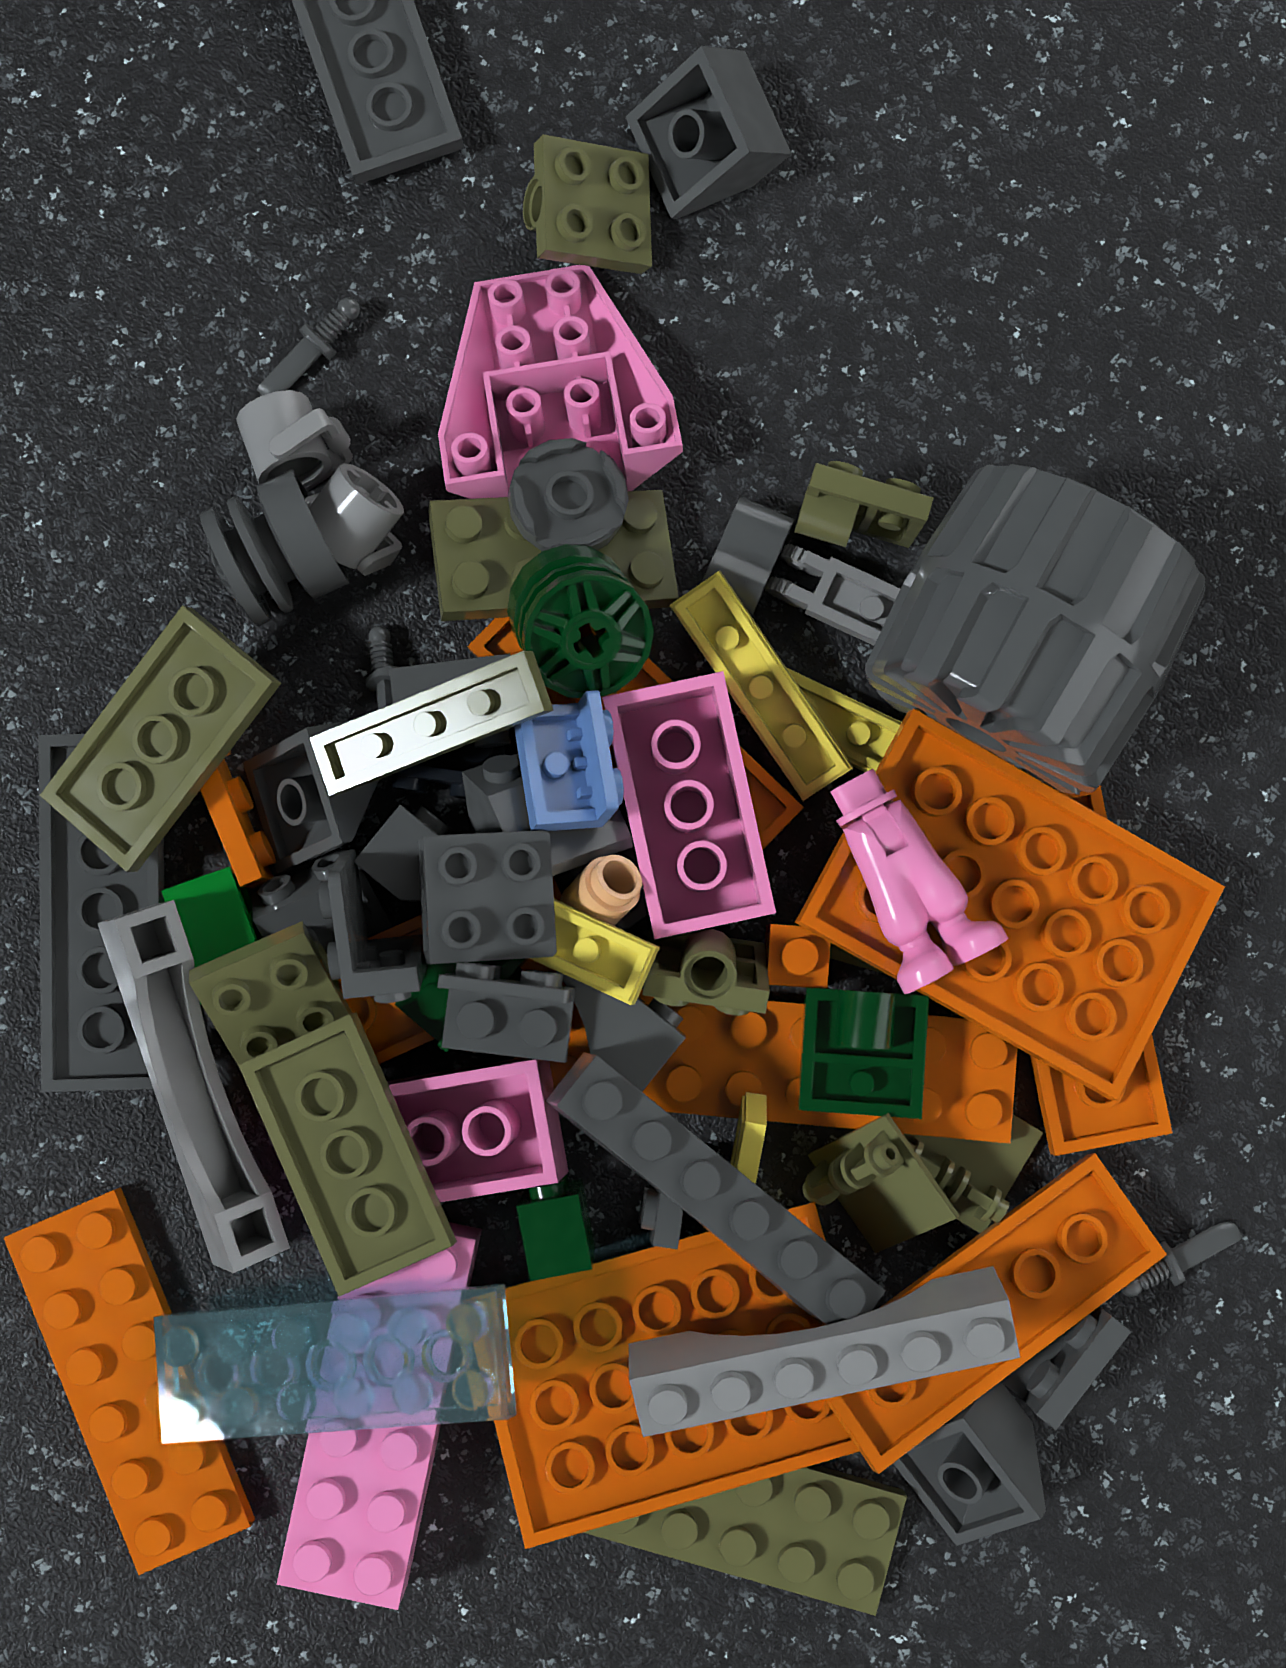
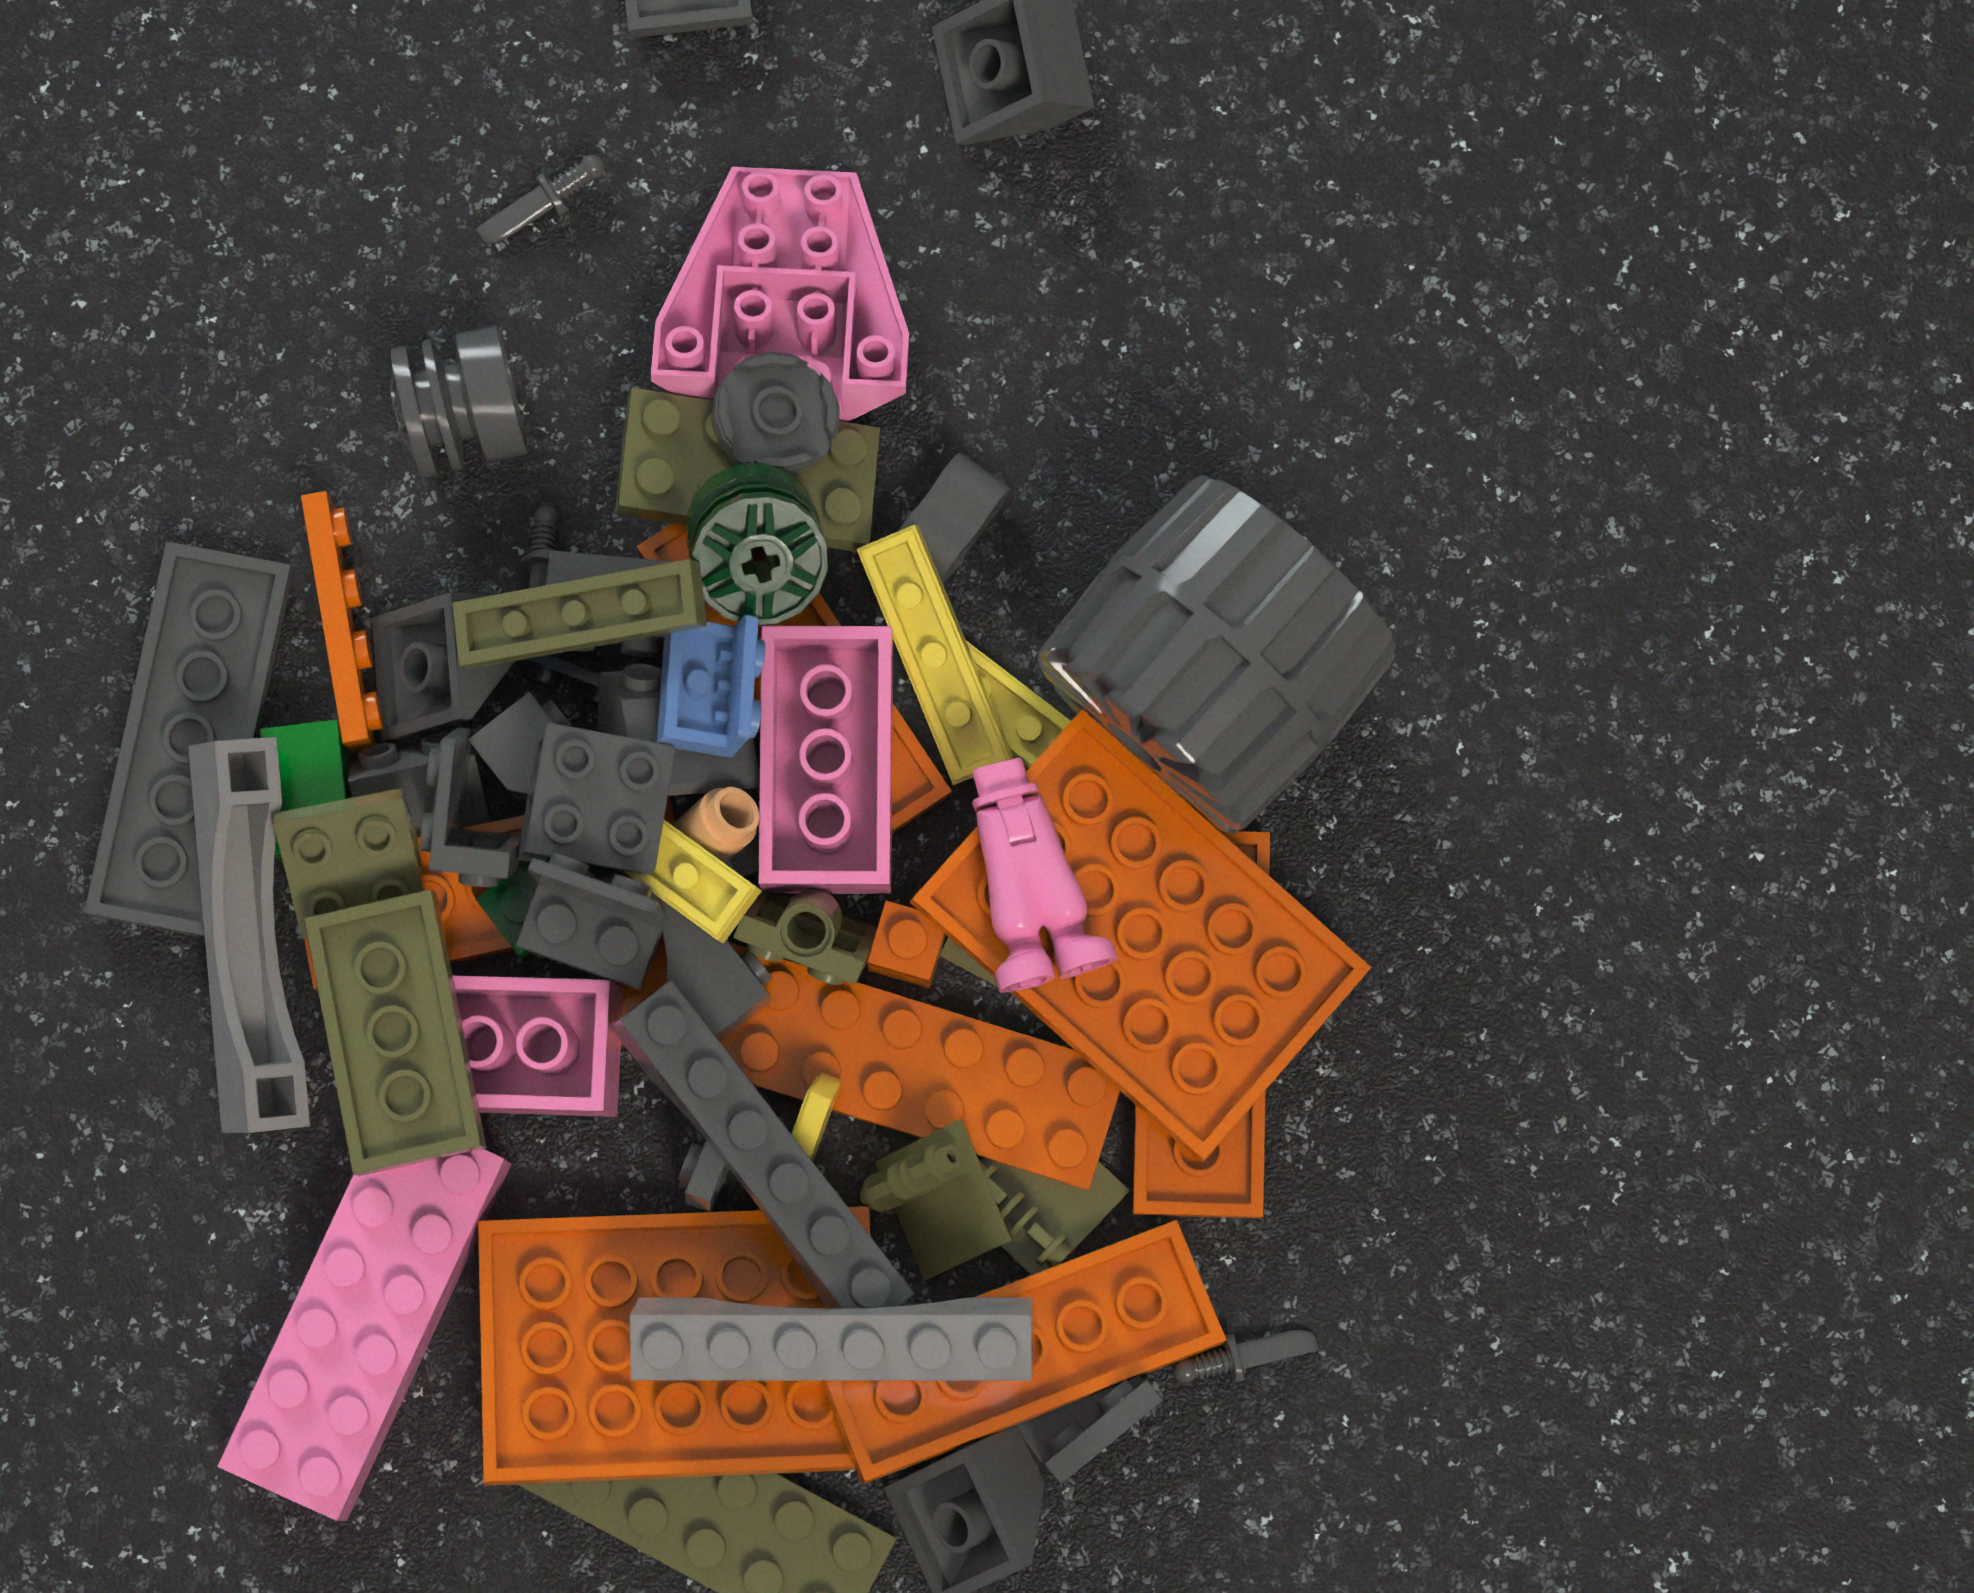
camera: 10 degrees right, 5 degrees down
orange plate [3,1187,255,1575] -> none
olive plate [39,605,281,872] -> none
clear light blue plate [154,1284,517,1443] -> none
light grey piece [236,390,353,491] -> none
light grey piece [305,463,404,576] -> none
dark green brick [516,1174,595,1281] -> none
olive plate [523,134,652,274] -> none
light grey hinge [765,544,900,646] -> none
olive plate [794,461,934,548] -> none
dark green plate [798,987,929,1119] -> none

